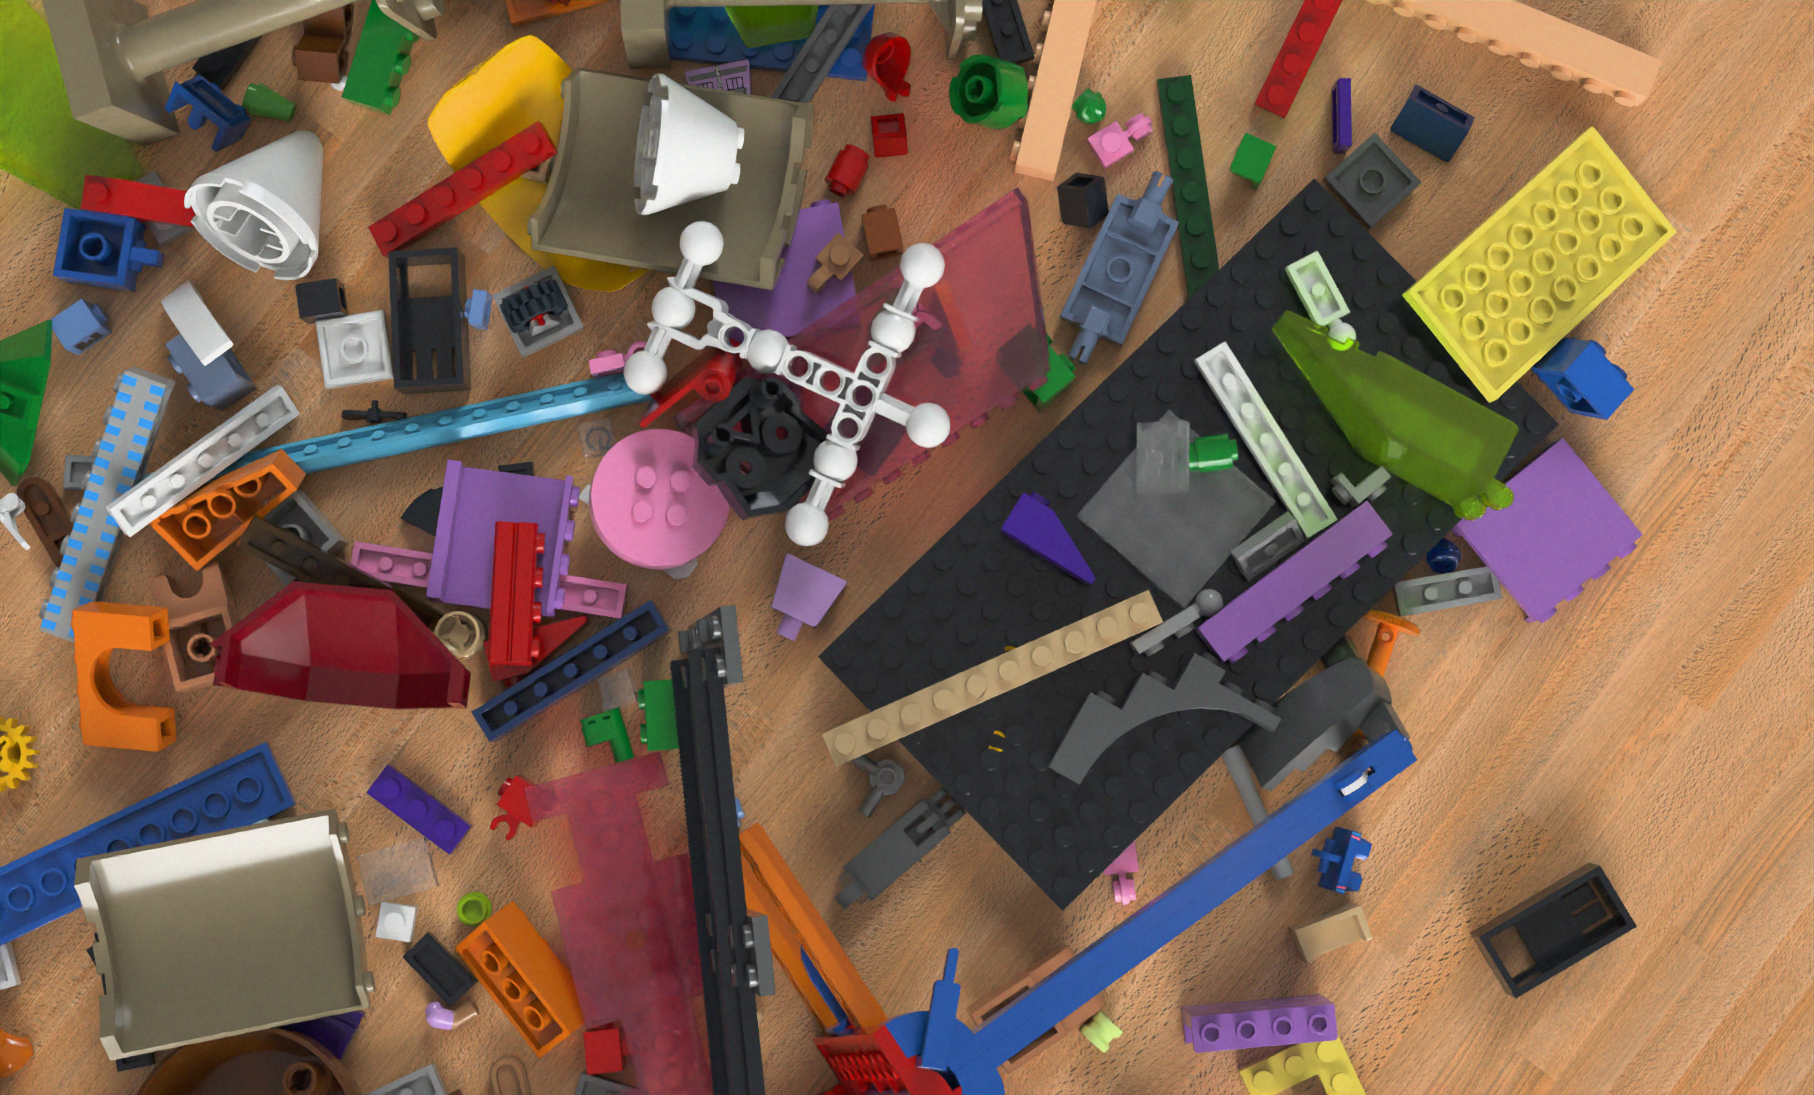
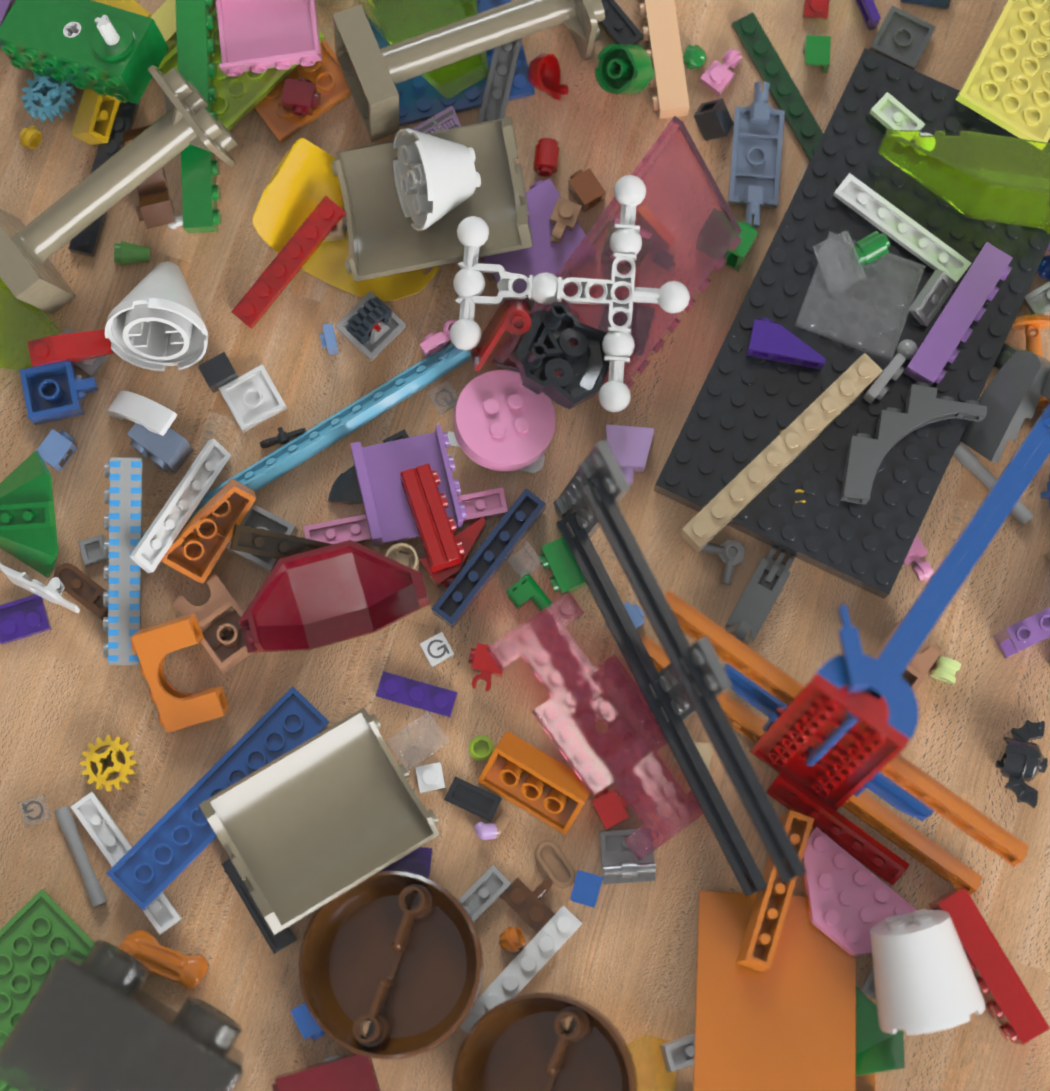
camera: 20 degrees left, 5 degrees down
blue window [164,75,251,152] -> none
black piece [388,247,471,394] -> none
red slope [870,113,908,158] -> none
light grey bracket [1330,466,1391,507] -> none
none -> white tile [420,632,454,667]

